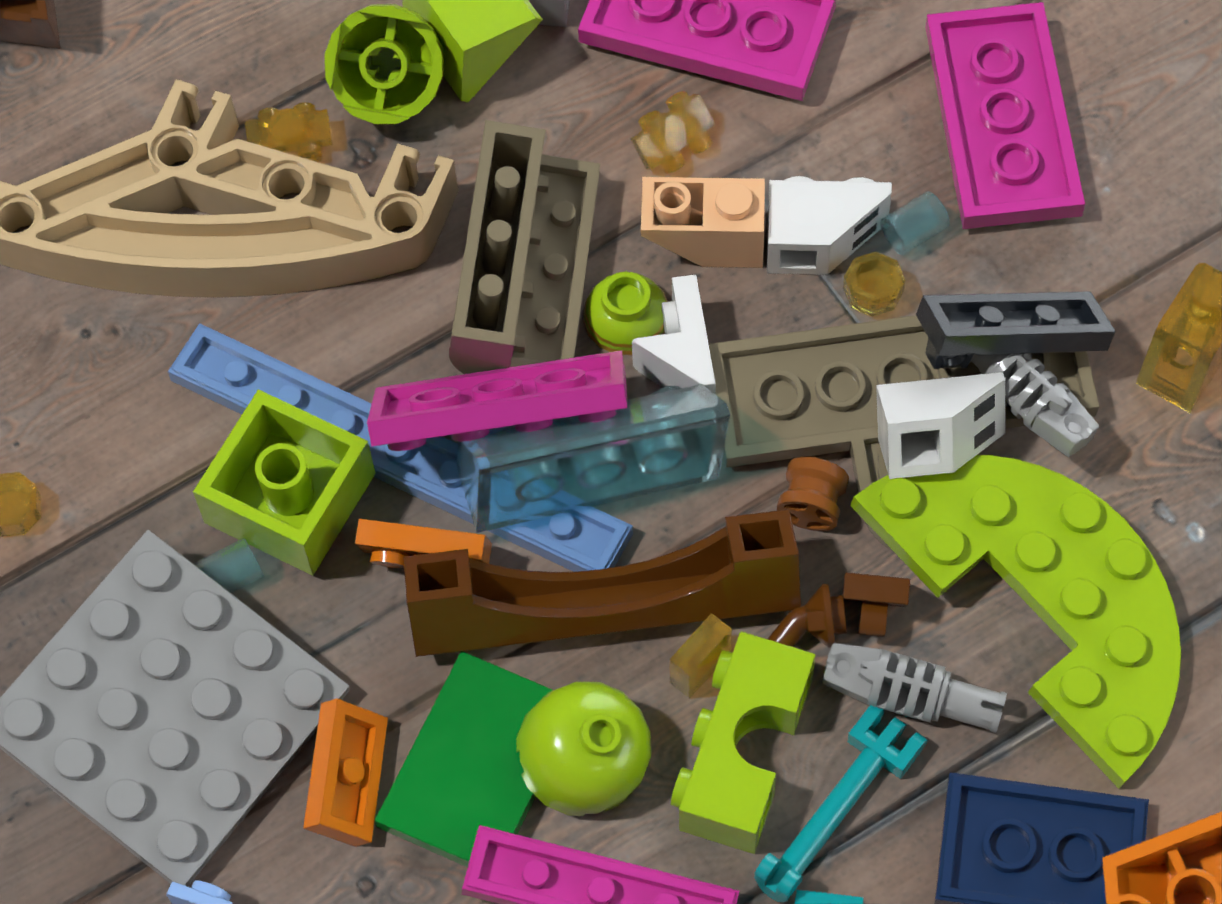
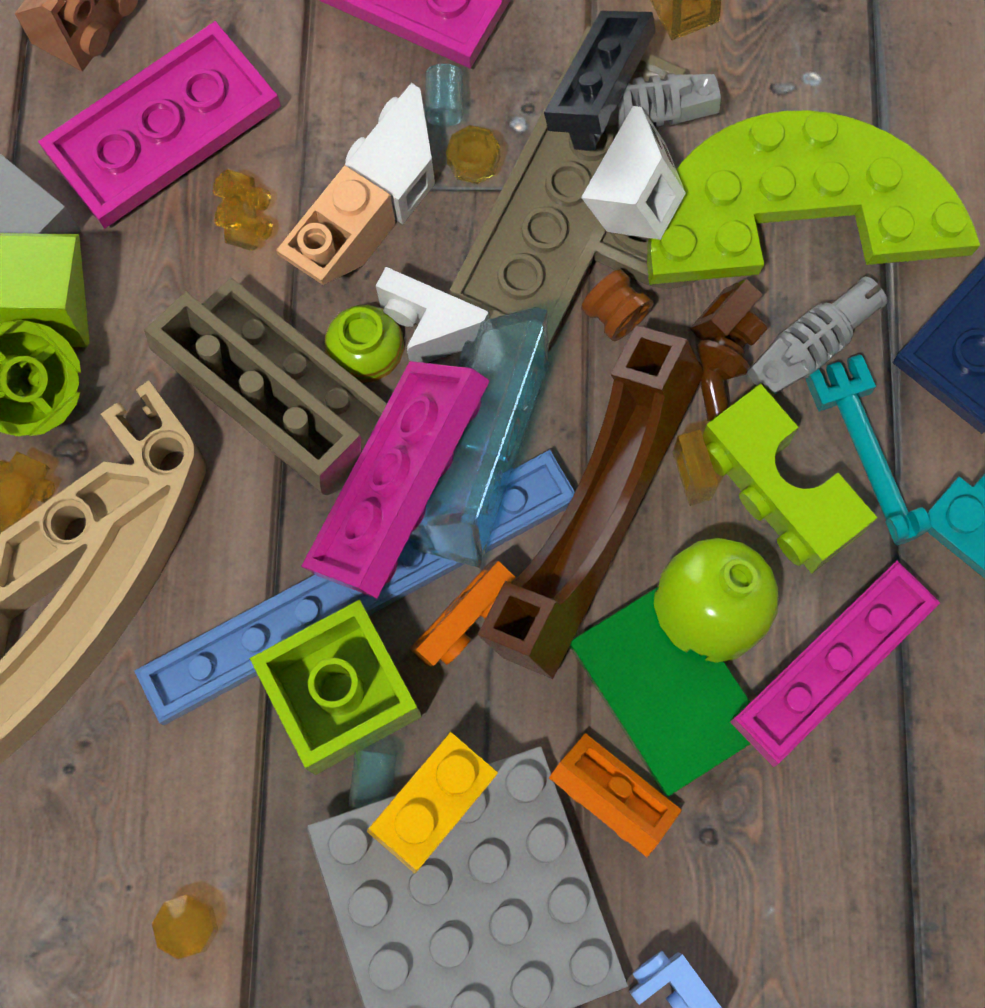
camera: 55 degrees left, 10 degrees up
none -> yellow plate [367,732,498,874]

